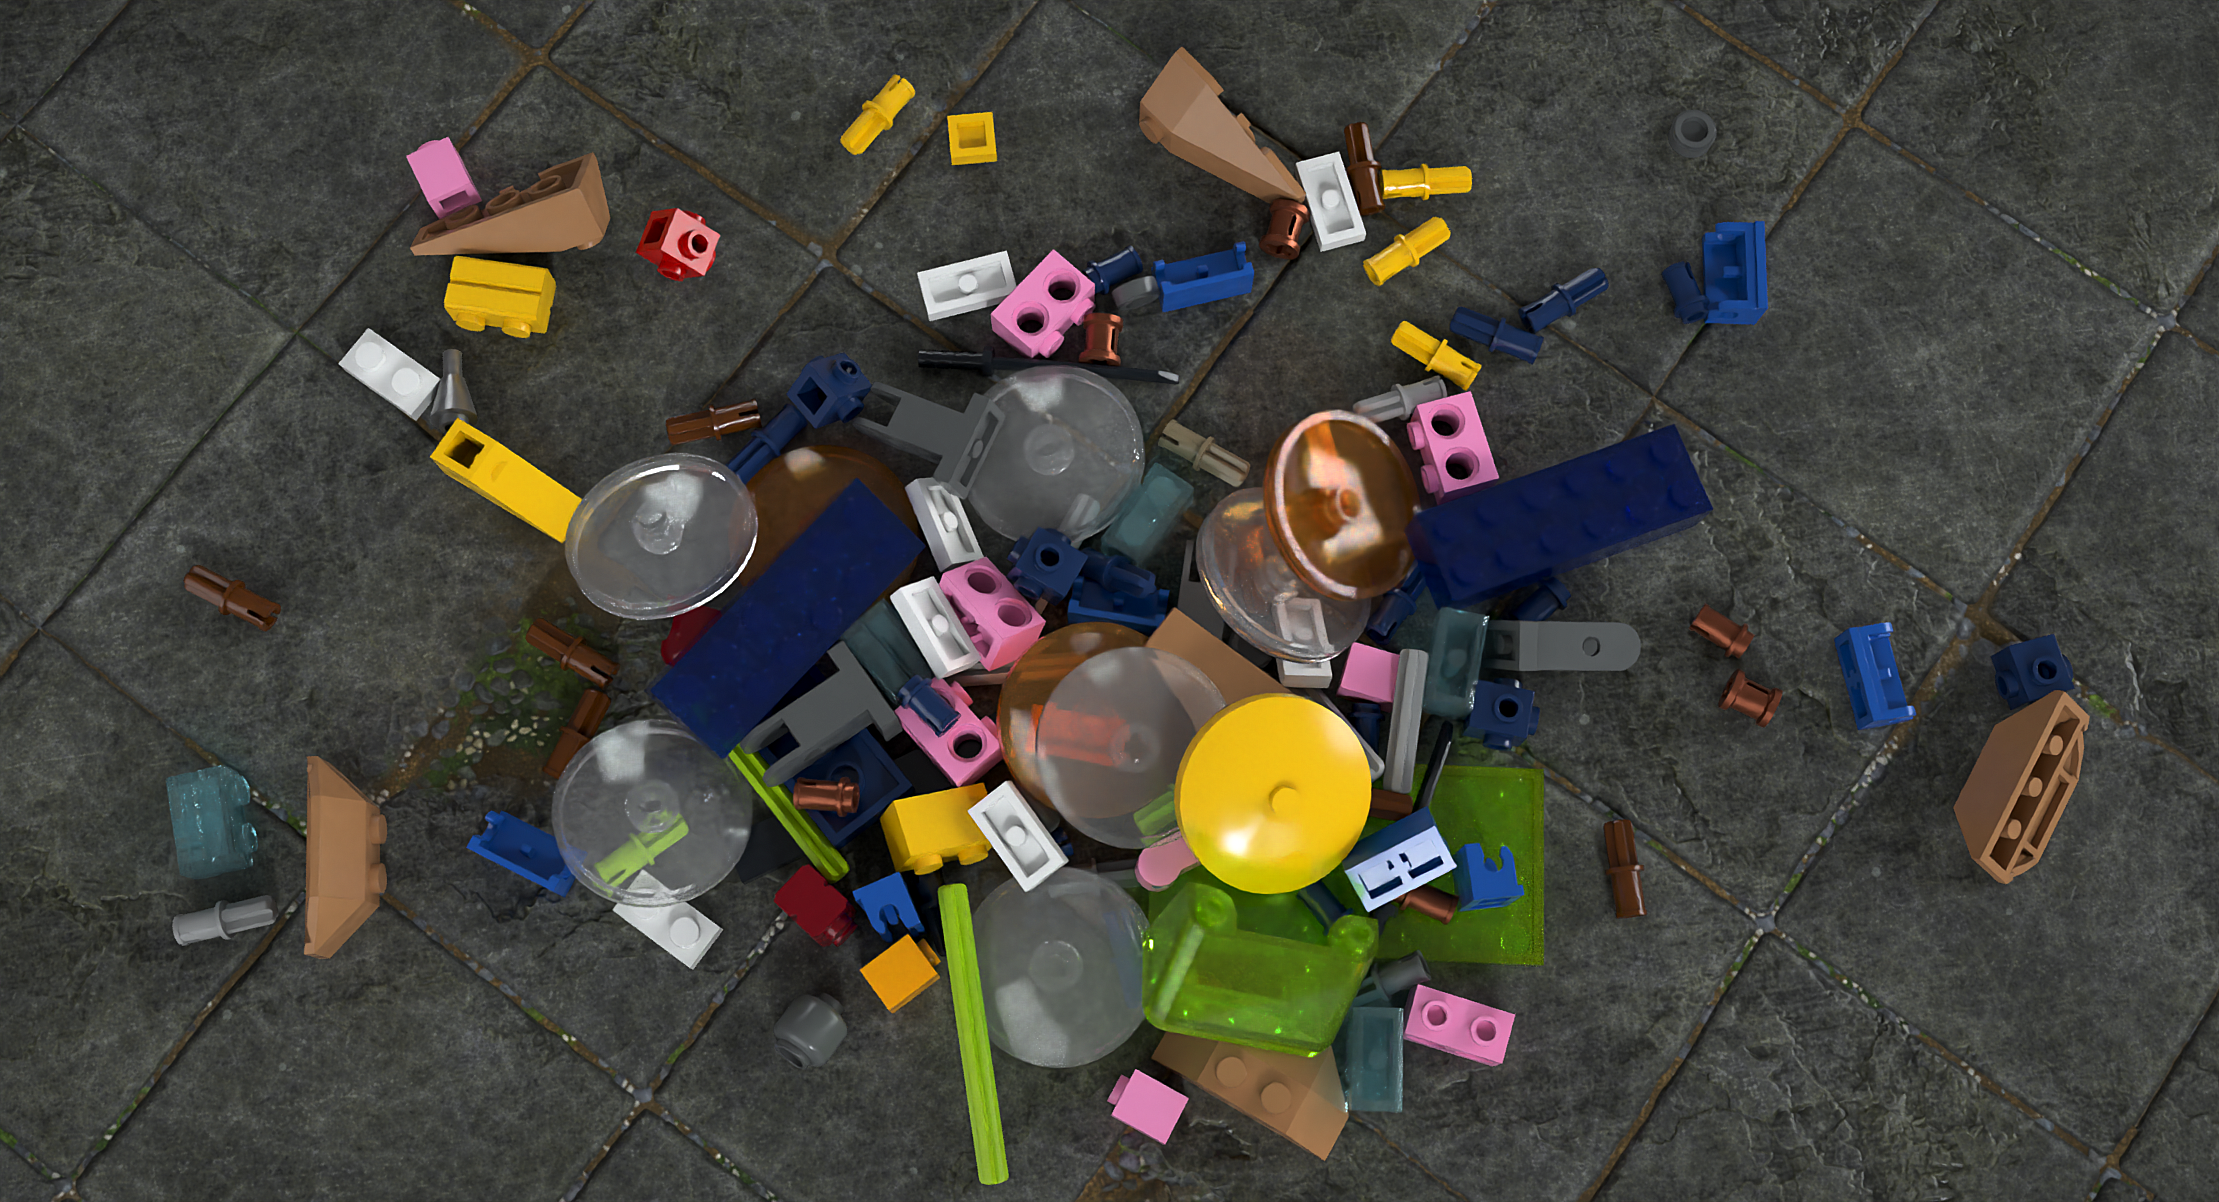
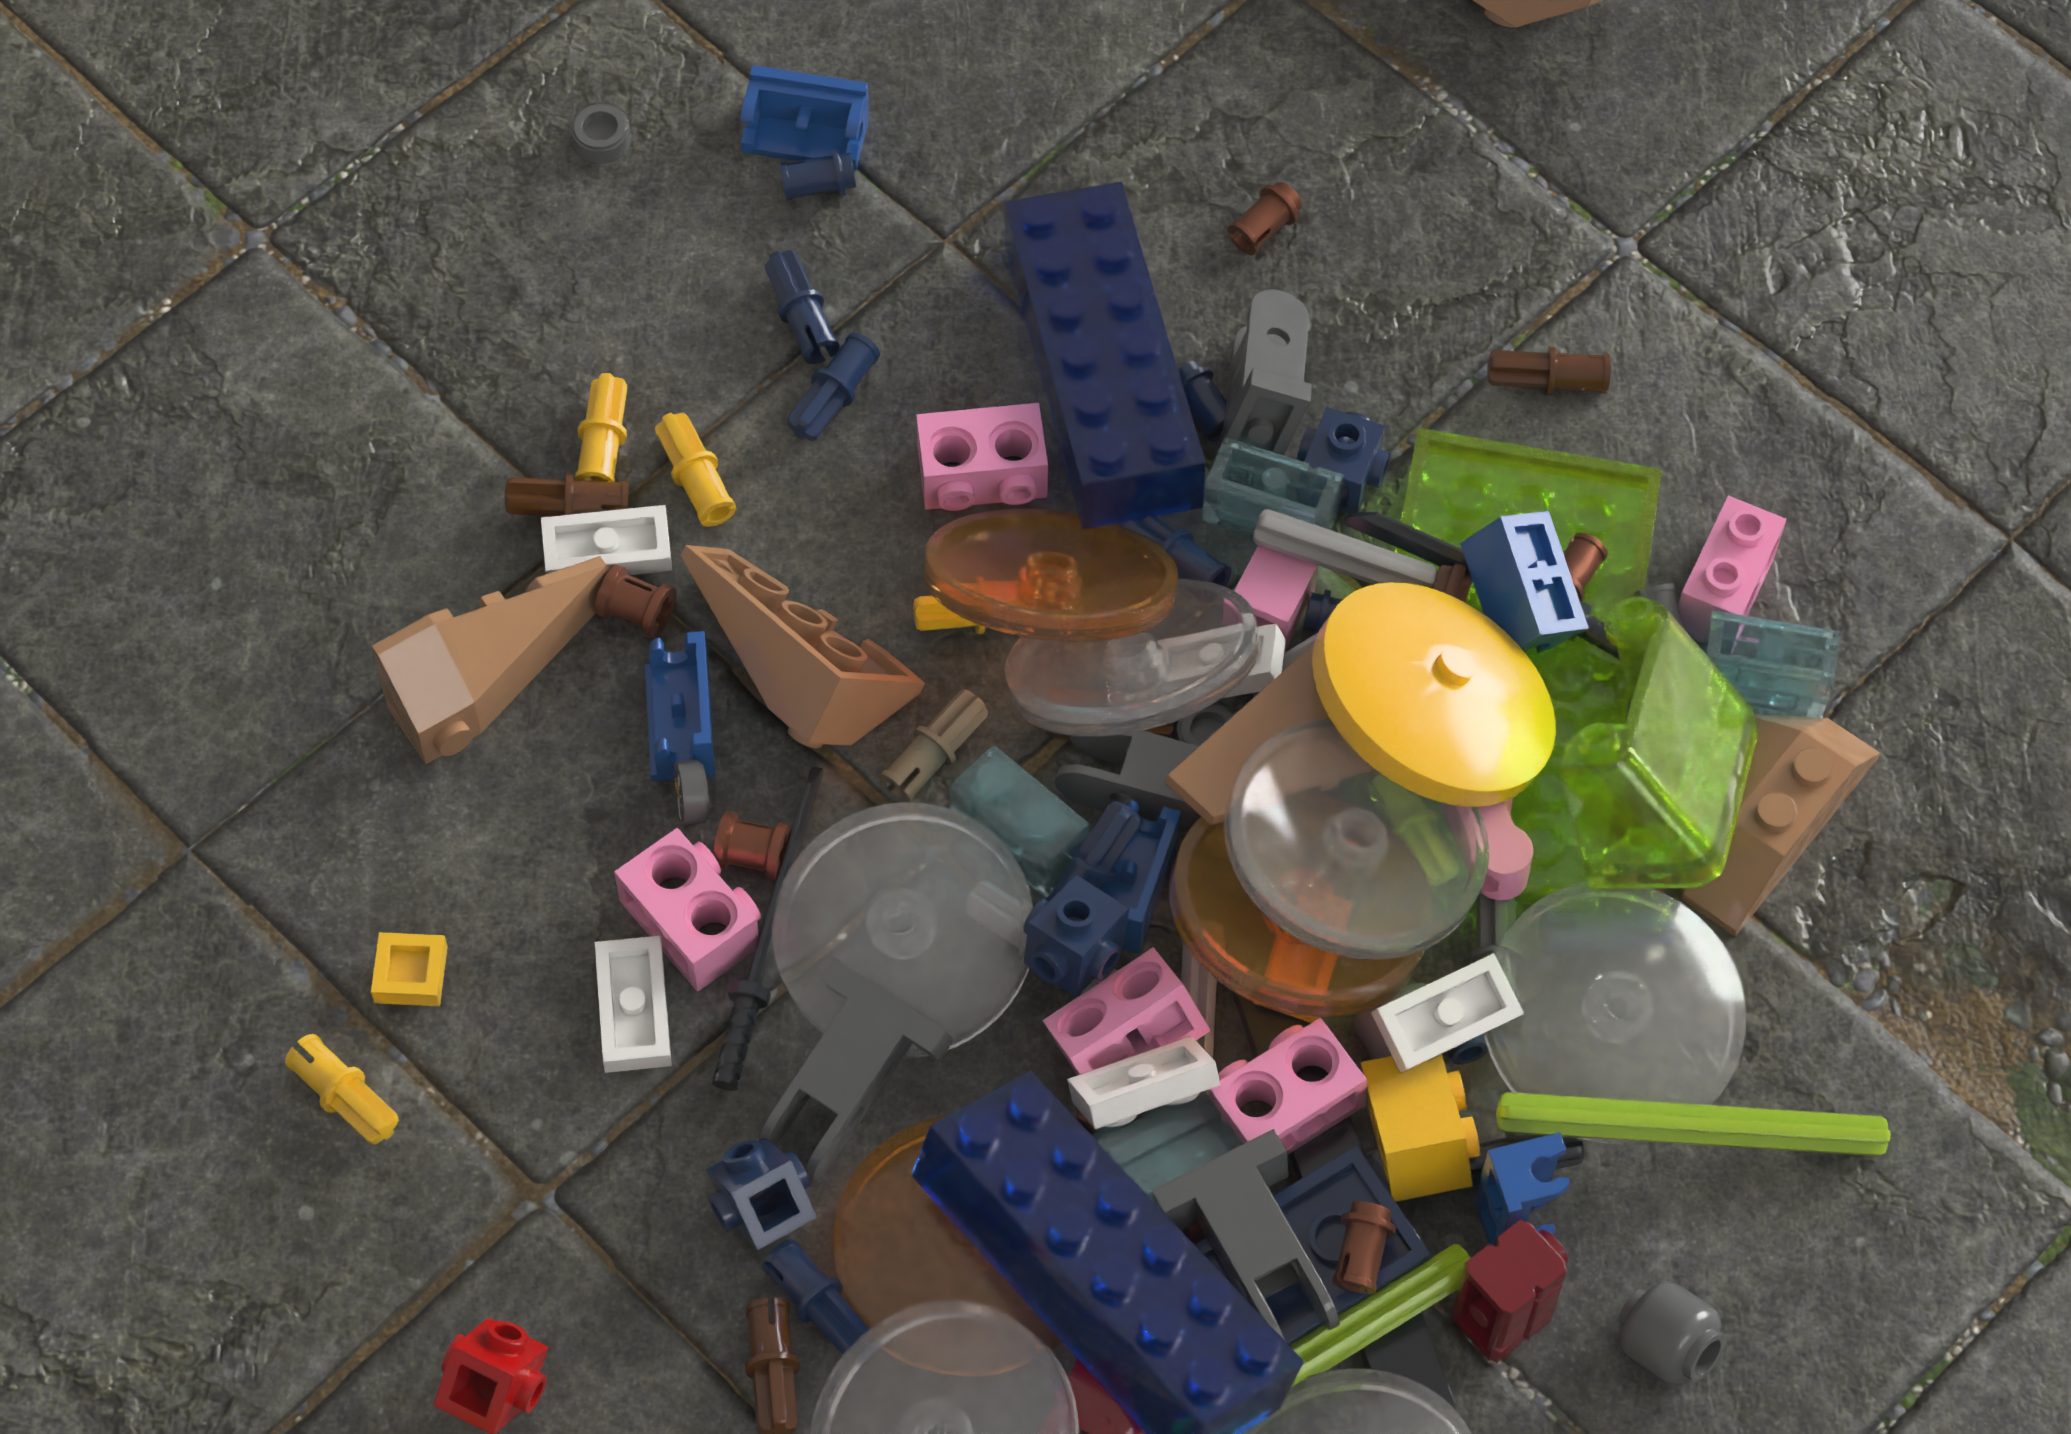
camera: 80 degrees left, 15 degrees down
light orange brick [860,934,941,1014] -> none
dark blue pin [897,674,961,738] -> none
white plate [905,477,984,572] -> none
dark blue pin [1081,245,1143,295] -> none
bright pink brick [1107,1069,1189,1145] -> none
pin [1295,878,1358,941] -> none
light grey axle [1353,375,1447,427] -> none
yellow axle [1391,321,1482,391] -> none
blue hinge [1452,843,1524,912] -> none
copper bush [1718,668,1783,728] -> none
blue hinge [1834,622,1916,730] -> none
none -> medium nougat wedge [680,545,925,749]

